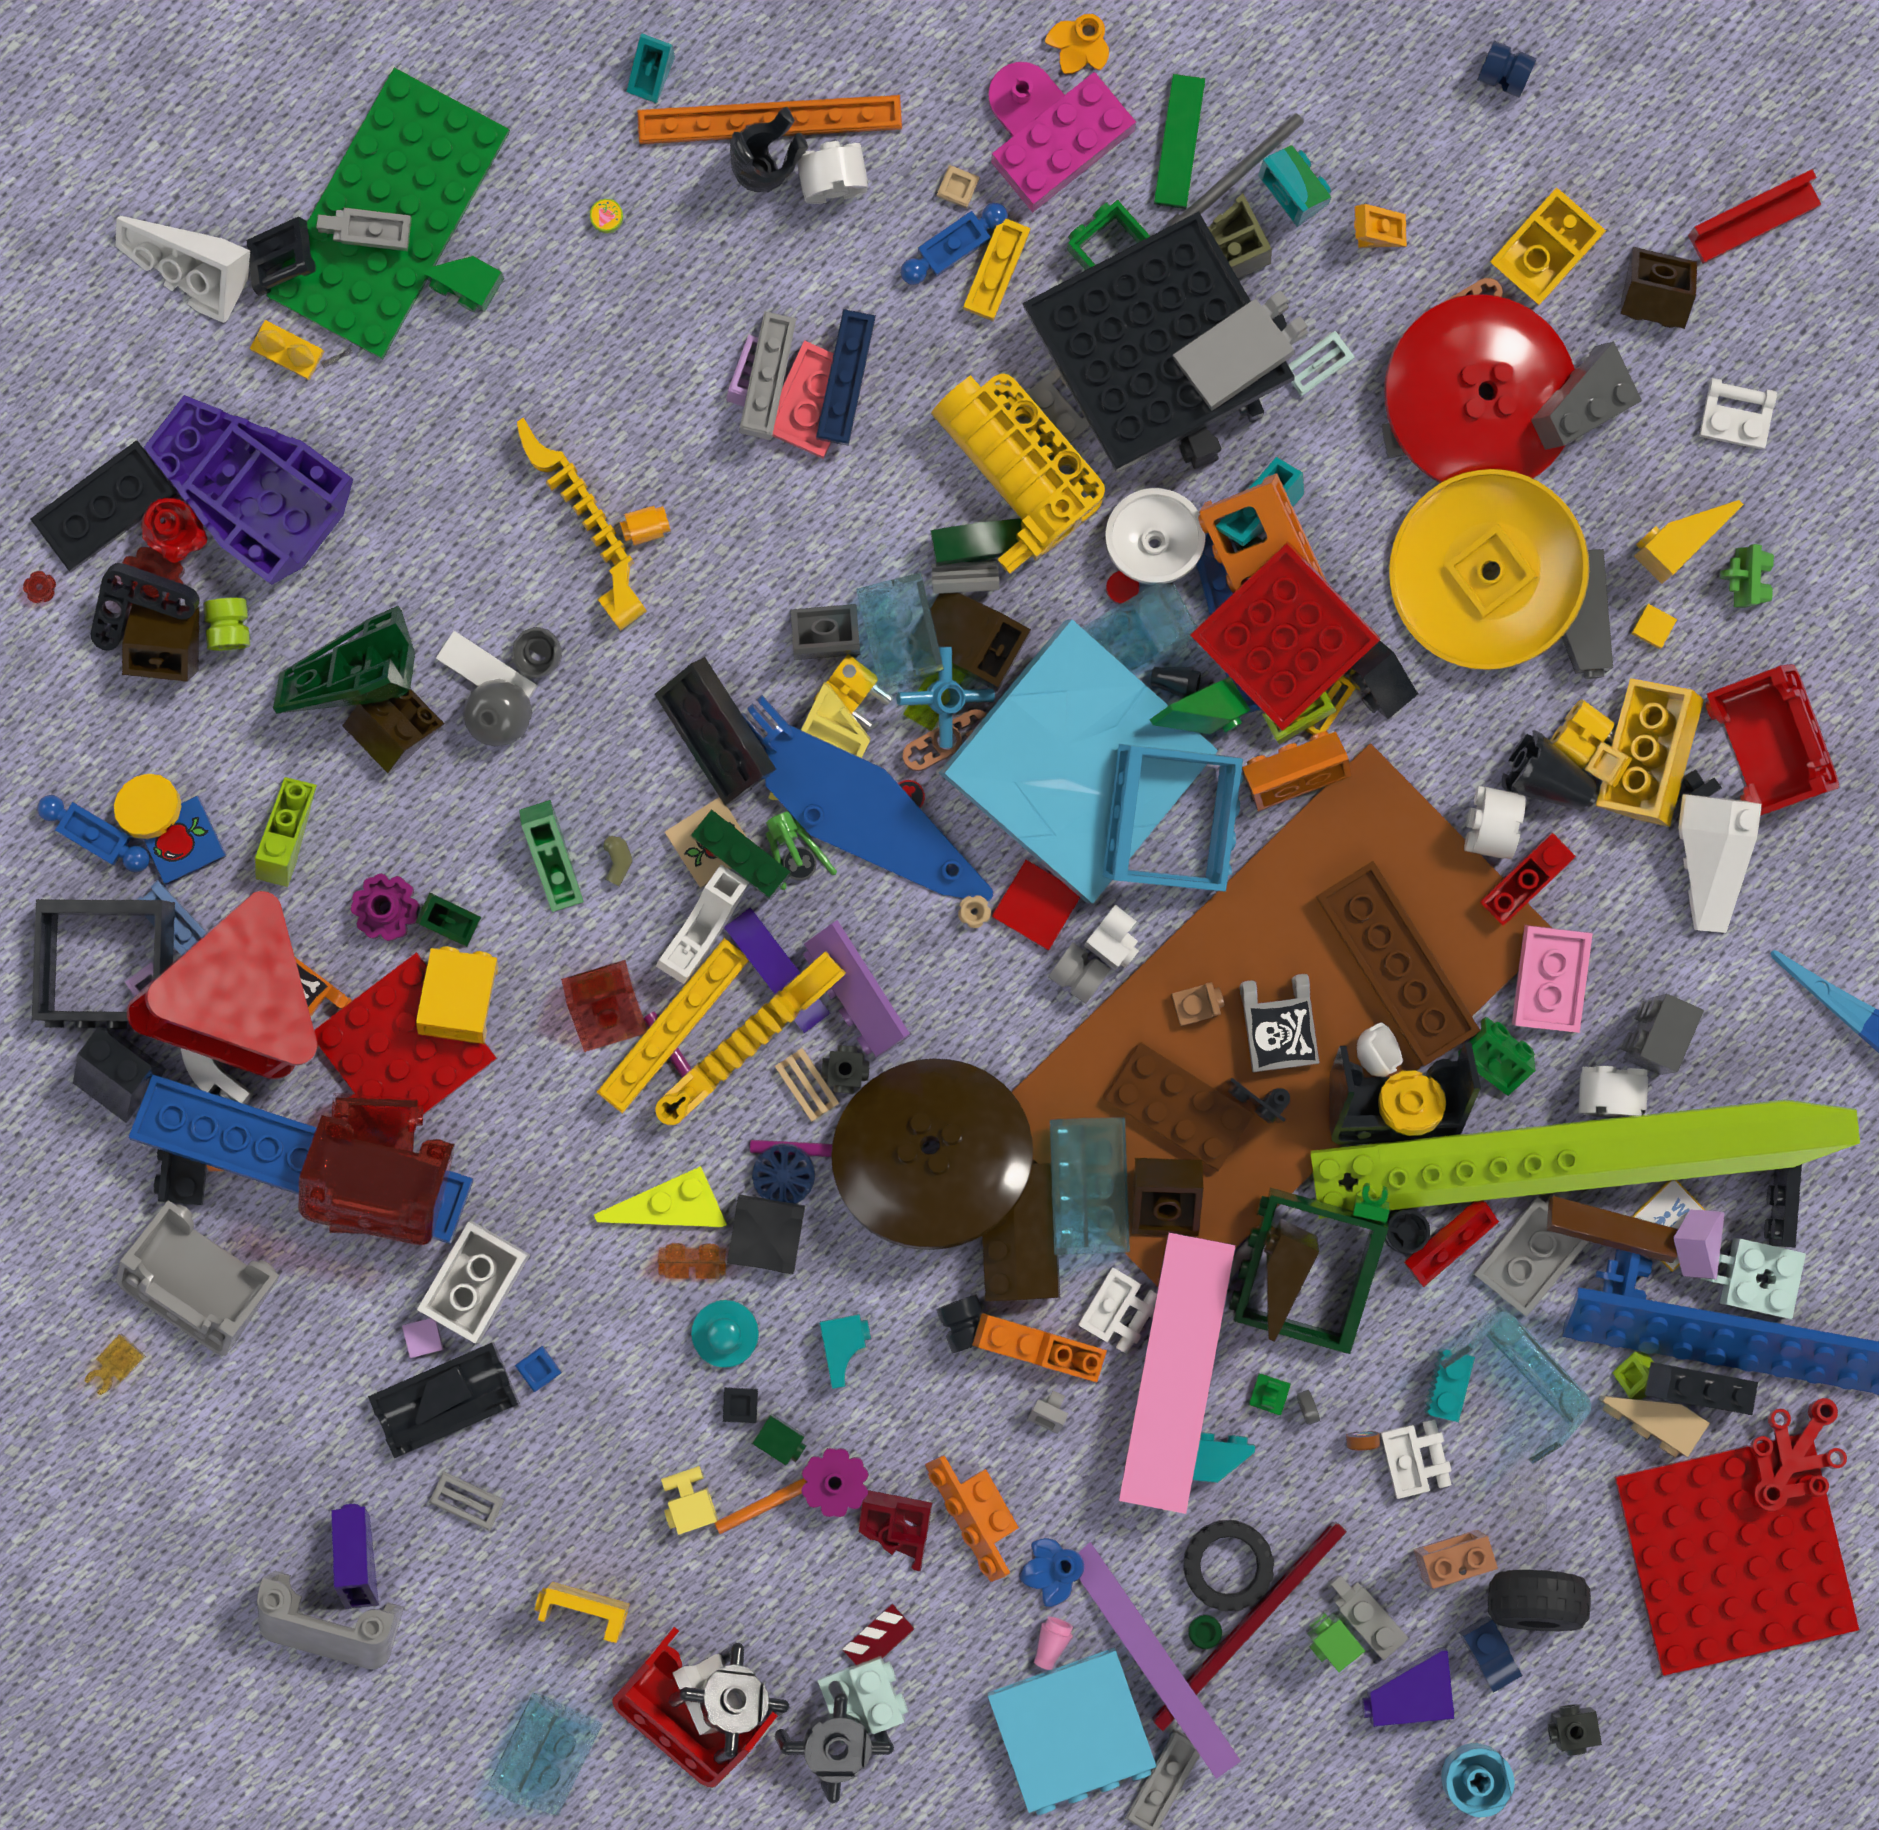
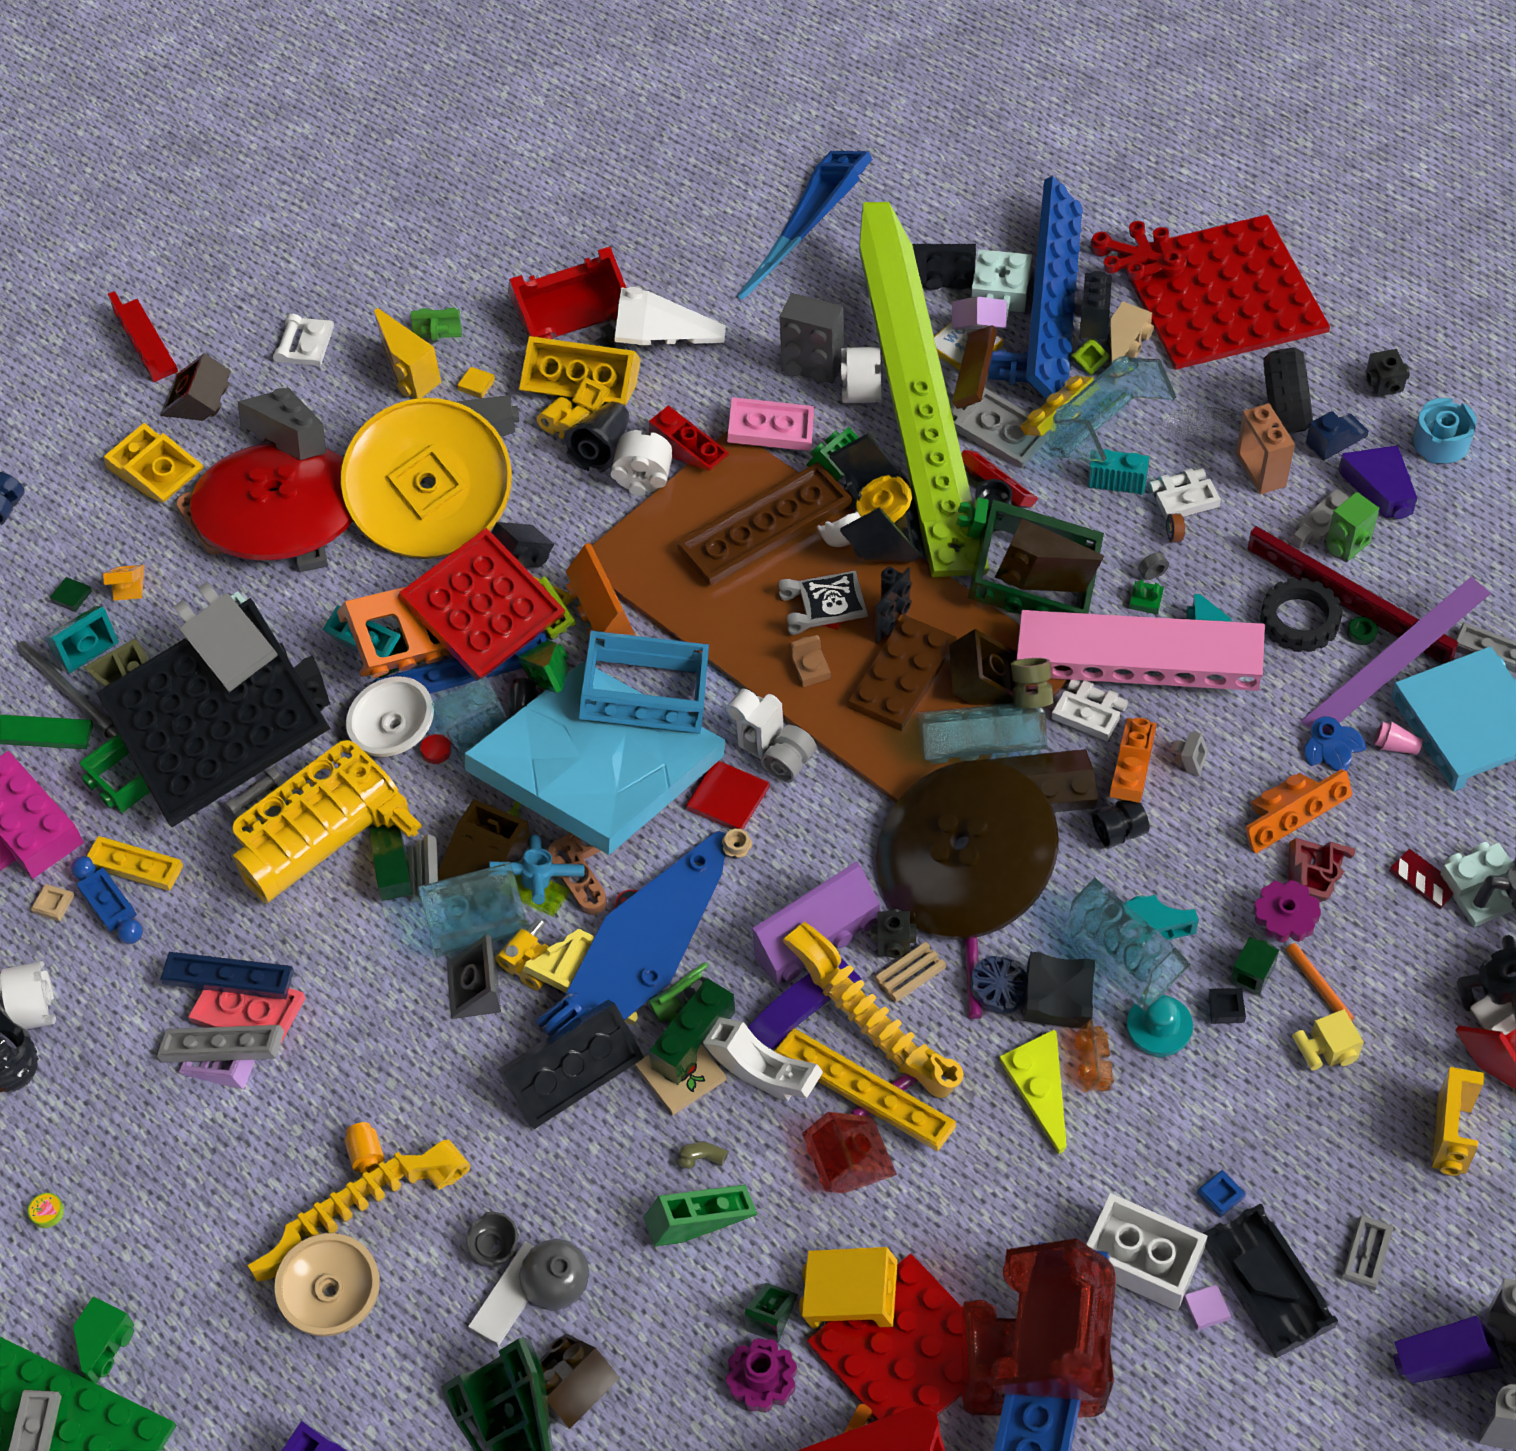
camera: 85 degrees left, 30 degrees down
none -> dark green tile [50,577,92,612]
none -> tan dish [275,1233,380,1337]
none -> olive wheel [1011,658,1053,708]
none -> yellow plate [1020,375,1097,436]
none -> clear light blue slope [1064,877,1191,1012]

